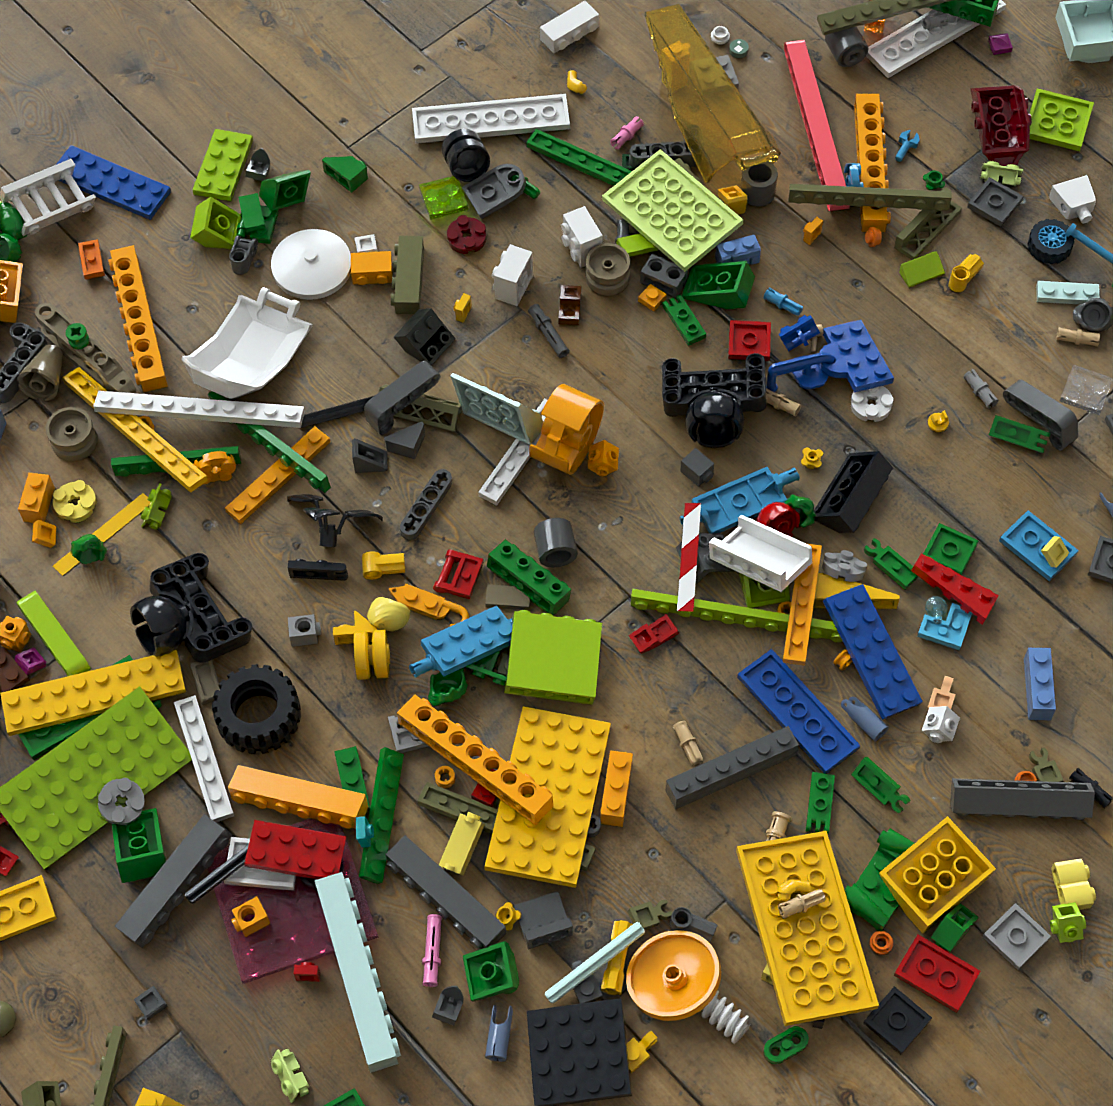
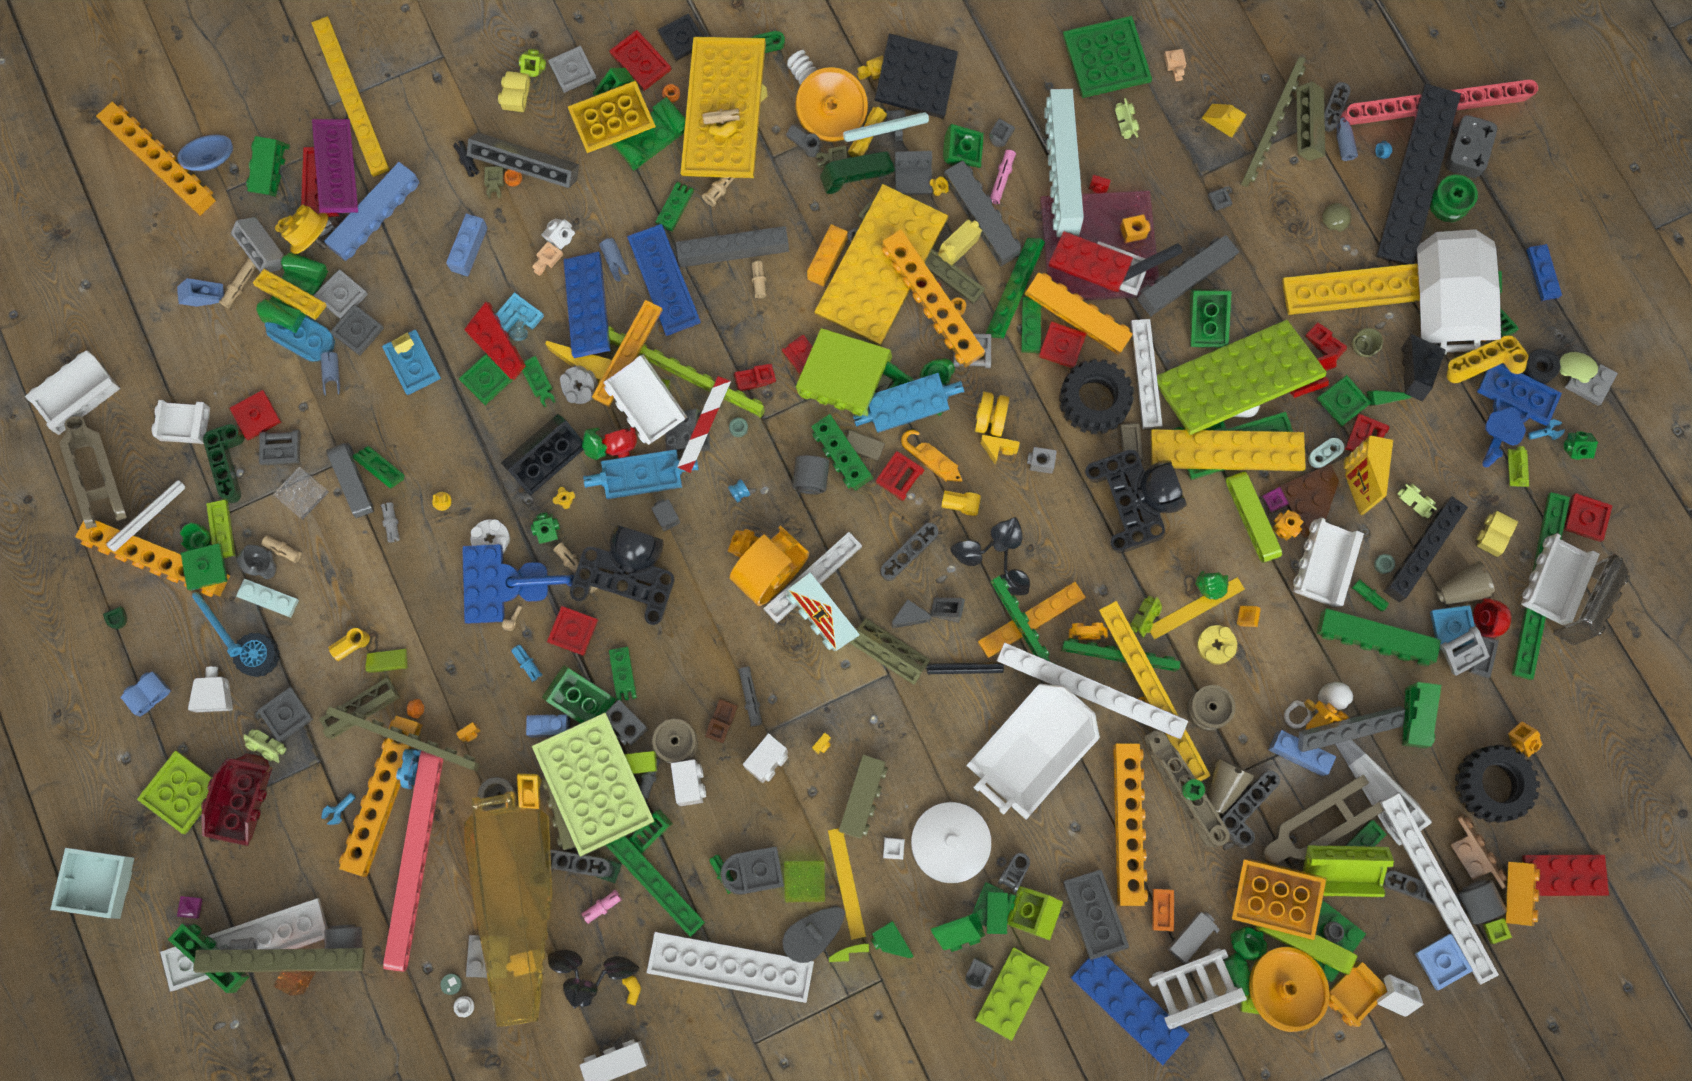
camera: 165 degrees left, 15 degrees up
light orange brick [18,472,55,523] -> none
light grey plate [98,778,144,825] -> none
black hinge [287,559,348,581] -> none
light orange brick [351,251,393,285] -> none
teal plate [356,816,374,848] -> none
dark grey beam [364,361,441,435] -> none
light yellow hair [367,597,410,632] -> none
pearl dark grey slope [394,308,456,365] -> none
black wheel [442,129,490,182] -> none
dark red plate [447,215,486,254] -> none
sand blue piece [485,1005,513,1062] -> none
light orange plate [638,284,667,311] -> none
blue hips [779,315,820,352] -> none
light orange bush [833,649,853,671] -> none
green plate [851,757,911,813] -> none
green plate [923,170,945,190] -> none
none -> green brick [531,512,560,544]
none -> black plant [548,950,640,1009]
none -> green slope [629,810,673,853]
none -> dark azure wheel [728,479,750,503]
none -> sand green tile [729,417,748,437]
none -> red plate [782,335,813,375]
none -> dark grey shield [783,907,845,963]
none -> dark green beam [820,151,895,194]
none -> yellow sticker [828,828,866,940]
none -> lime slope [829,944,869,962]
none -> red plate [1039,321,1087,368]
none -> dark grey plate [1063,870,1129,961]
none -> light grey brick [1167,912,1220,964]

